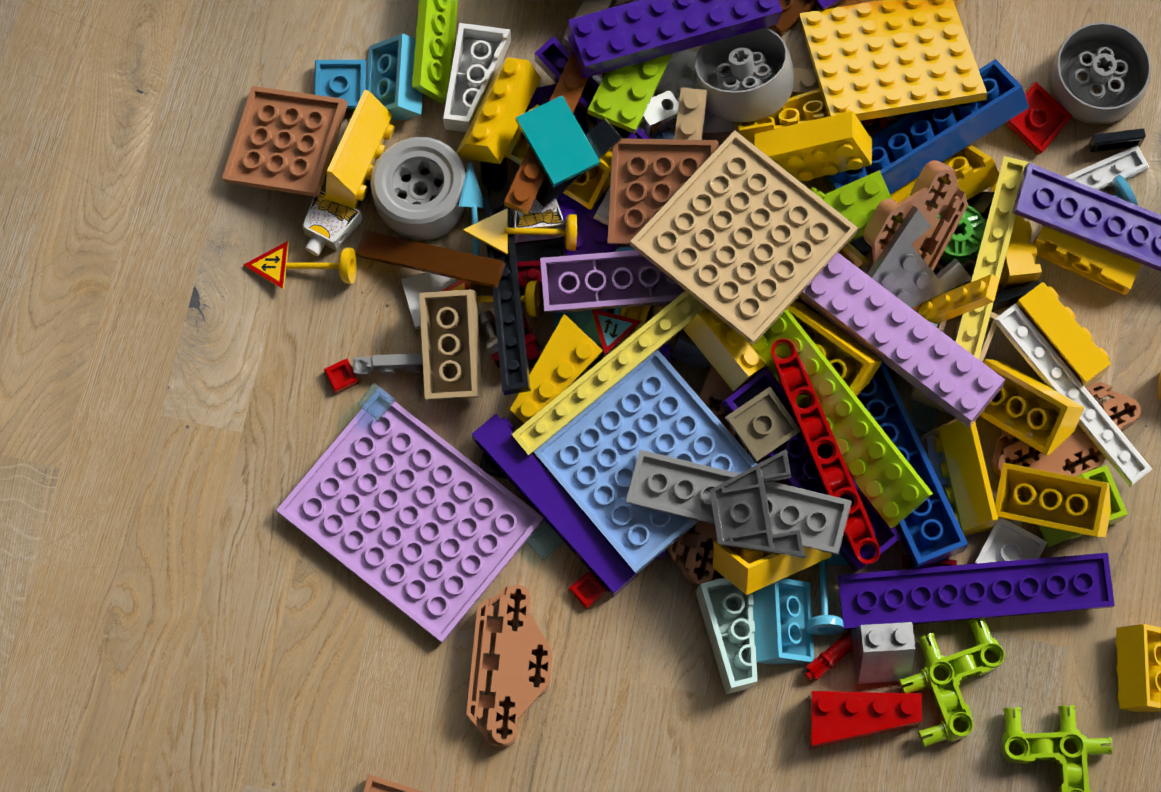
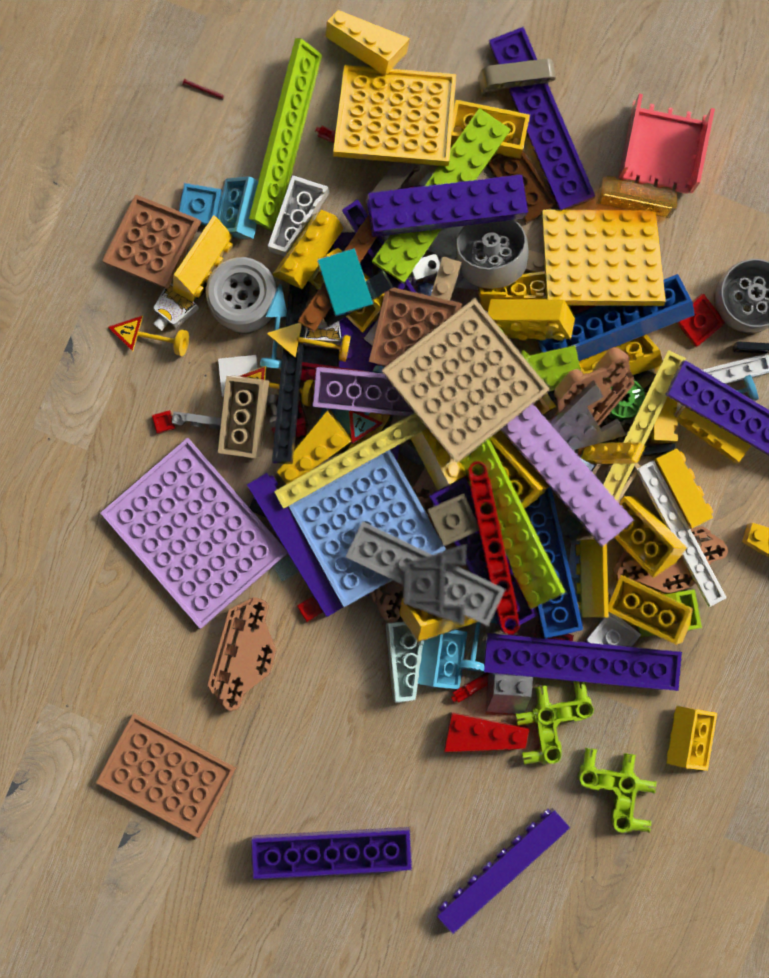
camera: 10 degrees right, 10 degrees up
reddish brown tile [356,230,506,288] -> none
clear light blue tile [357,383,395,421] -> none

